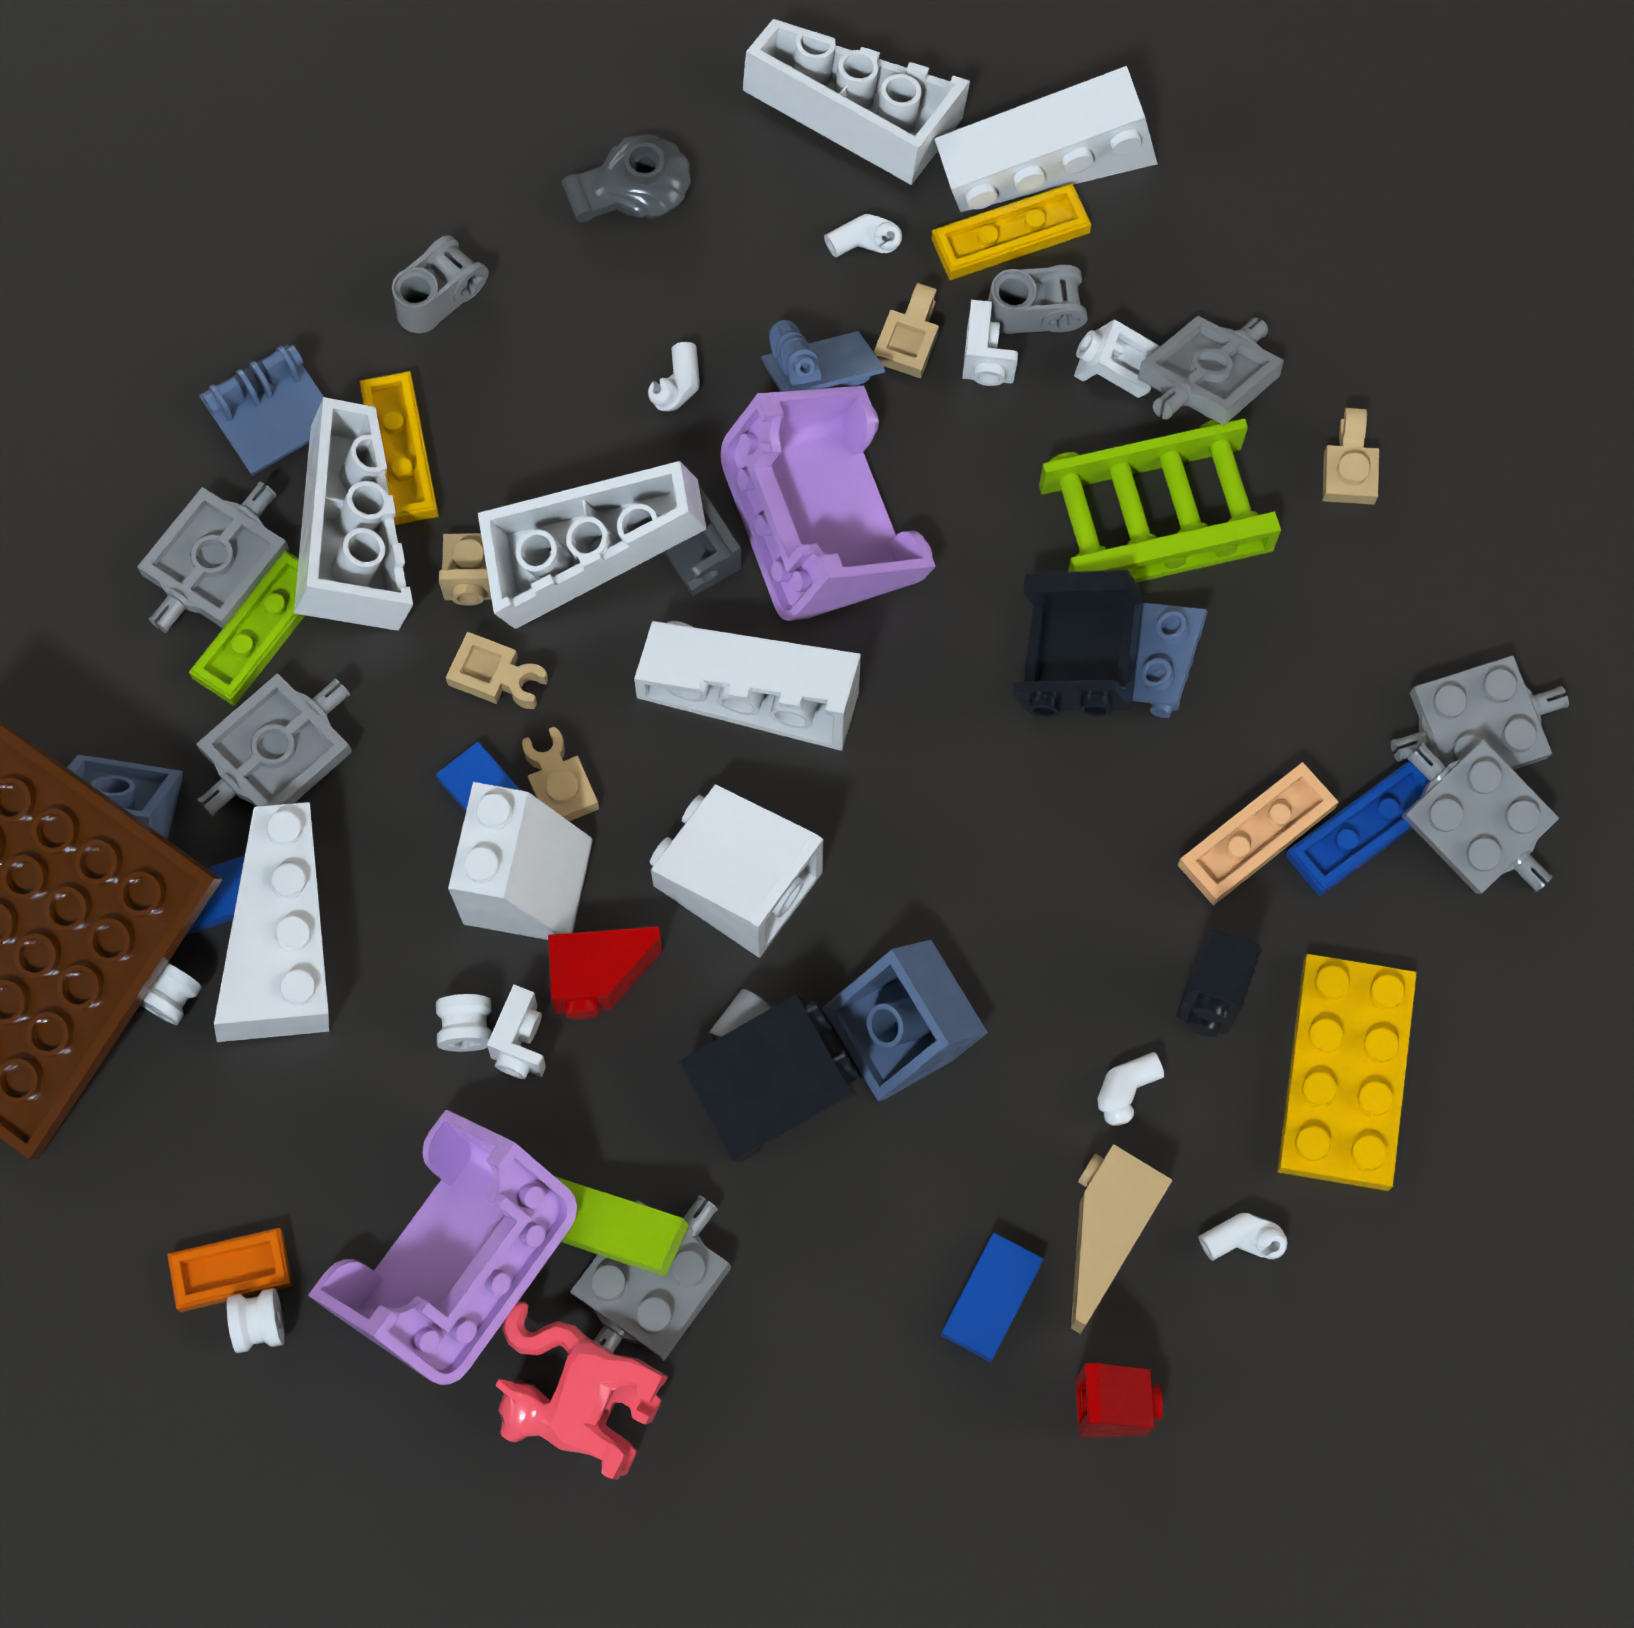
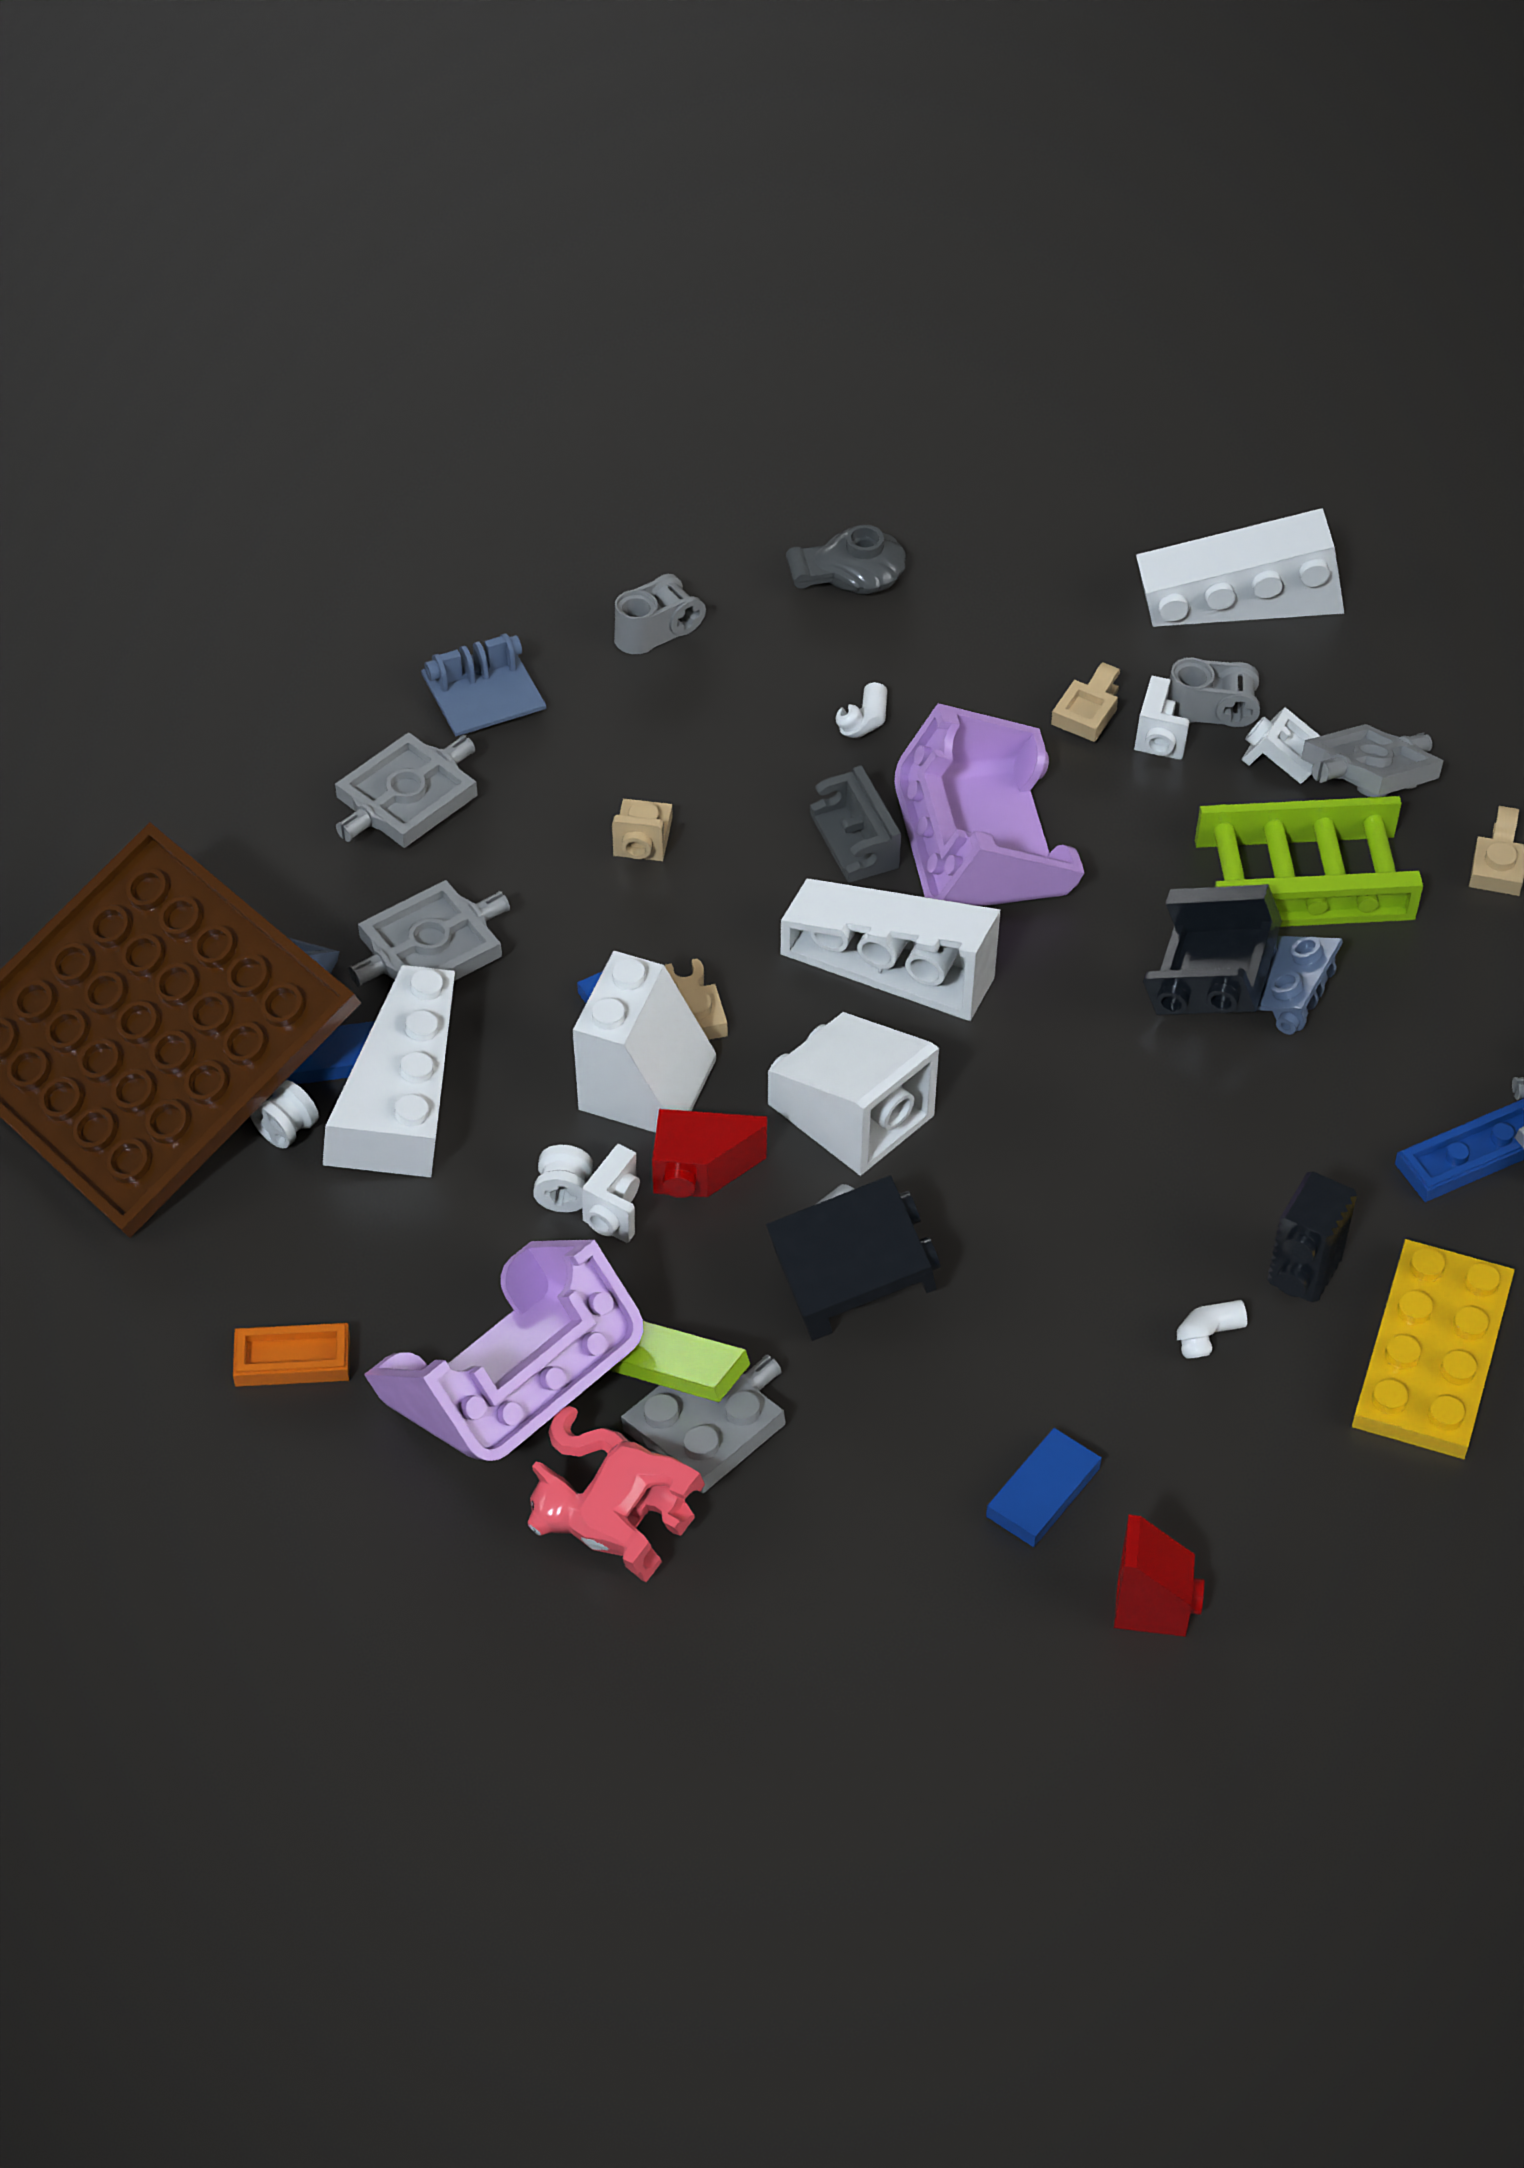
camera: 10 degrees right, 20 degrees down
lime tile [189,550,305,706] -> none
white wheel [227,1288,285,1353] -> none
white wedge [294,397,413,631] -> none
yellow tile [359,371,439,525] -> none
tan plate [446,632,548,709] -> none
white wedge [478,461,707,629] -> none
white wedge [743,19,970,185] -> none
sand blue hinge [761,320,885,392] -> none
sand blue slope [823,940,988,1102] -> none
white arm [824,214,902,258] -> none
yellow tile [931,183,1091,280] -> none
tan slope [1071,1144,1172,1334] -> none
light nougat plate [1178,762,1339,906] -> none
white arm [1198,1213,1288,1261] -> none

